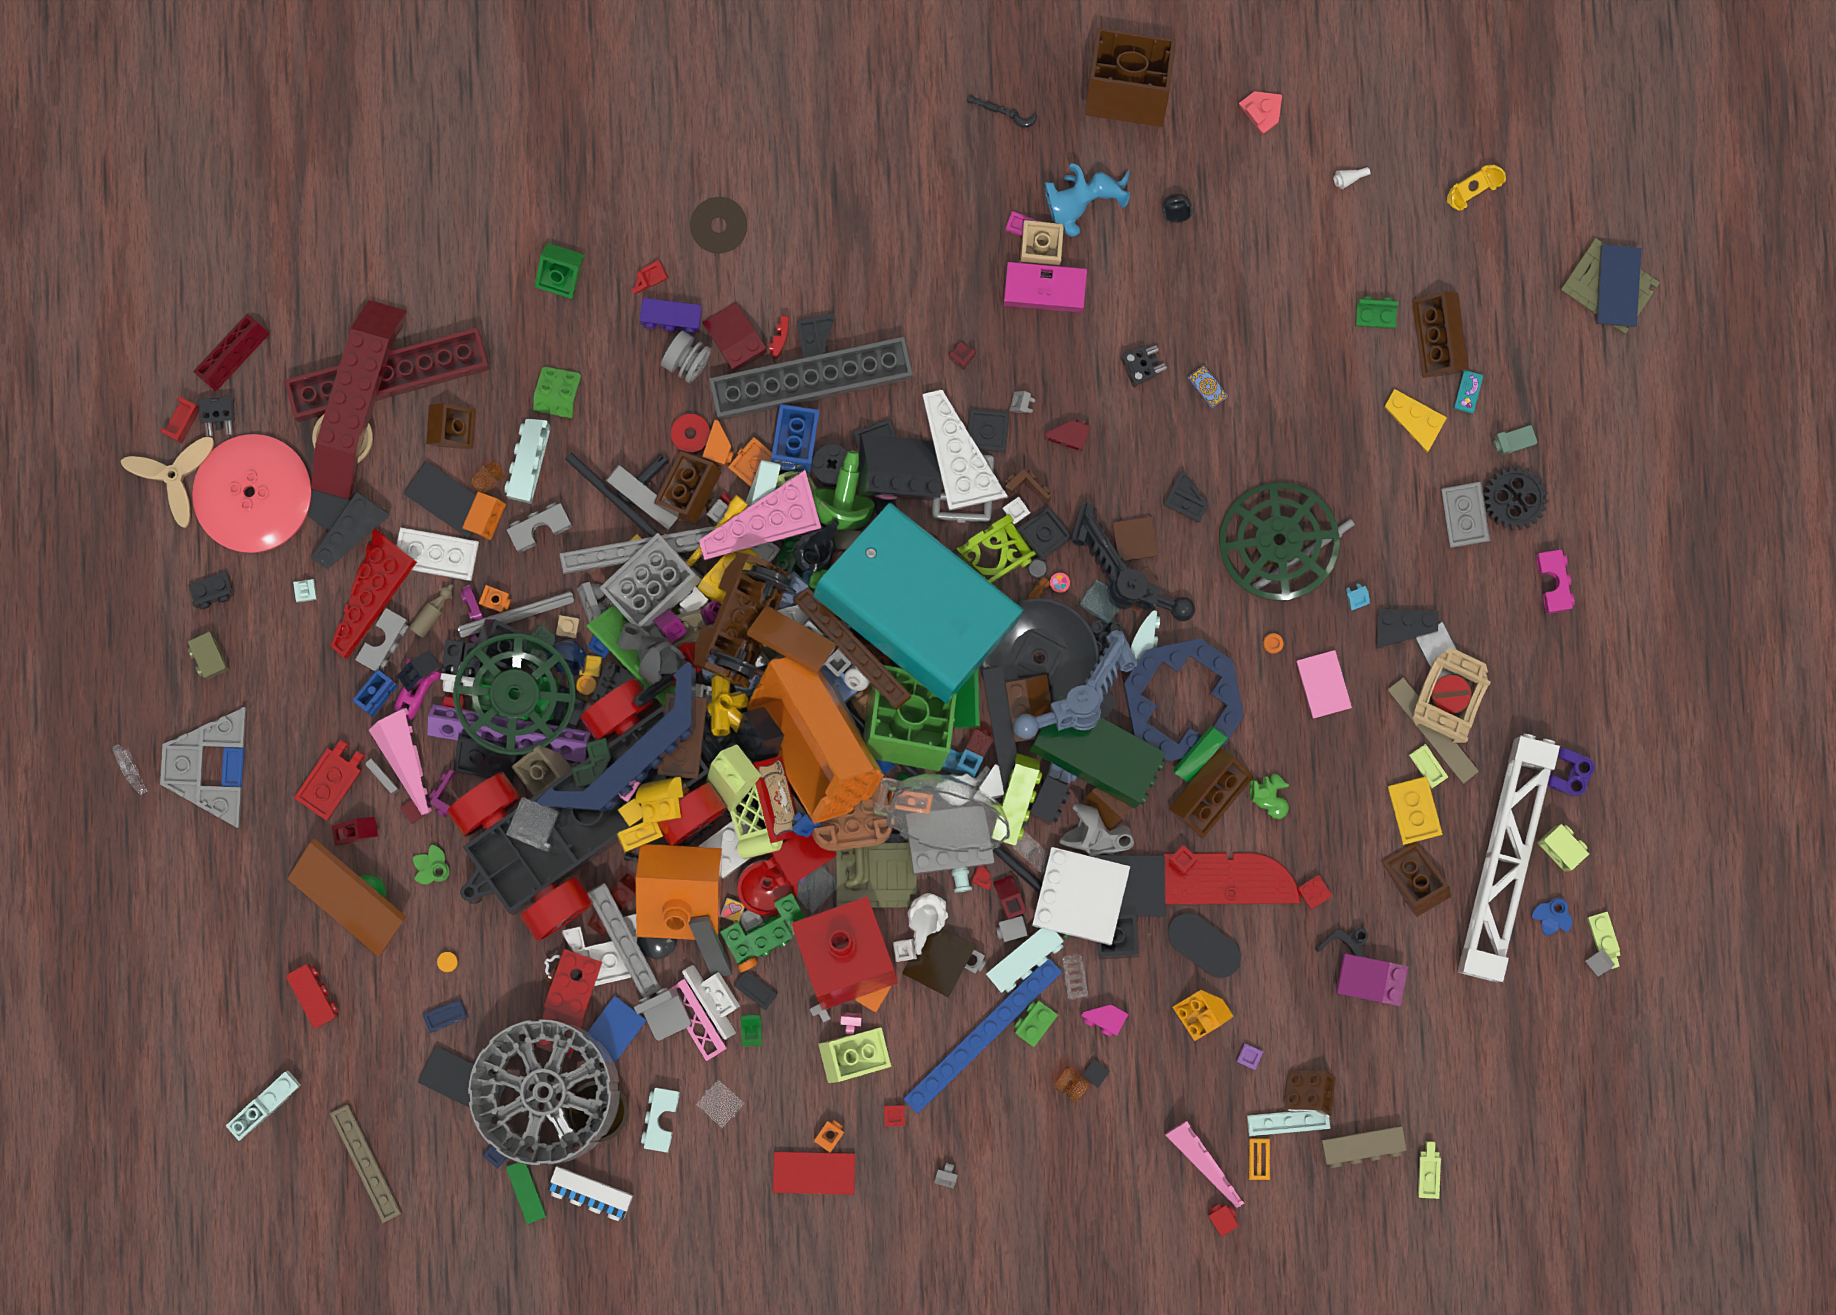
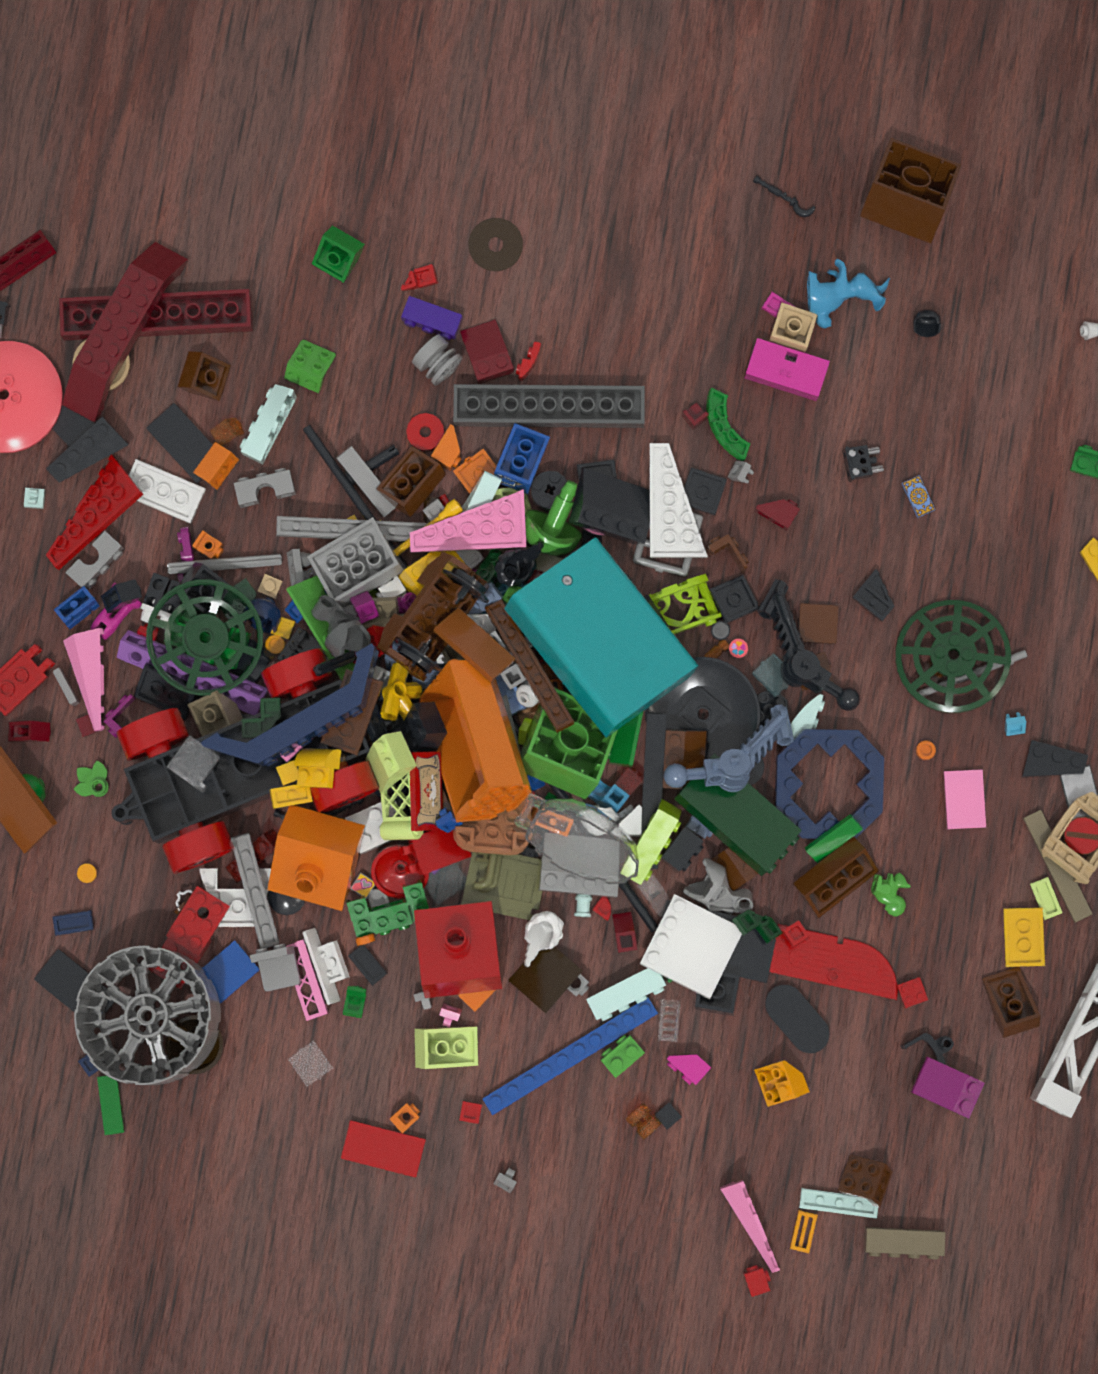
camera: 15 degrees right, 0 degrees up
dark tan wheel [409,584,453,638] -> none
white brick [547,1166,634,1221] -> none
light aqua arch [641,1087,680,1153] -> none
dark grey tile [689,916,732,976] -> none
black wing [796,314,834,358] -> none
white tile [893,939,917,962] -> none
light grey brick [996,916,1027,942] -> none
white plate [1002,497,1030,525] -> none
medium lavender tile [1236,1043,1263,1070] -> none
coral plate [1238,91,1282,135] -> none
yellowish green hinge [1418,1141,1441,1199] -> none
none -> lime tile [518,718,532,745]
none -> green tile [706,388,751,461]
none -> dark green tile [732,909,783,944]

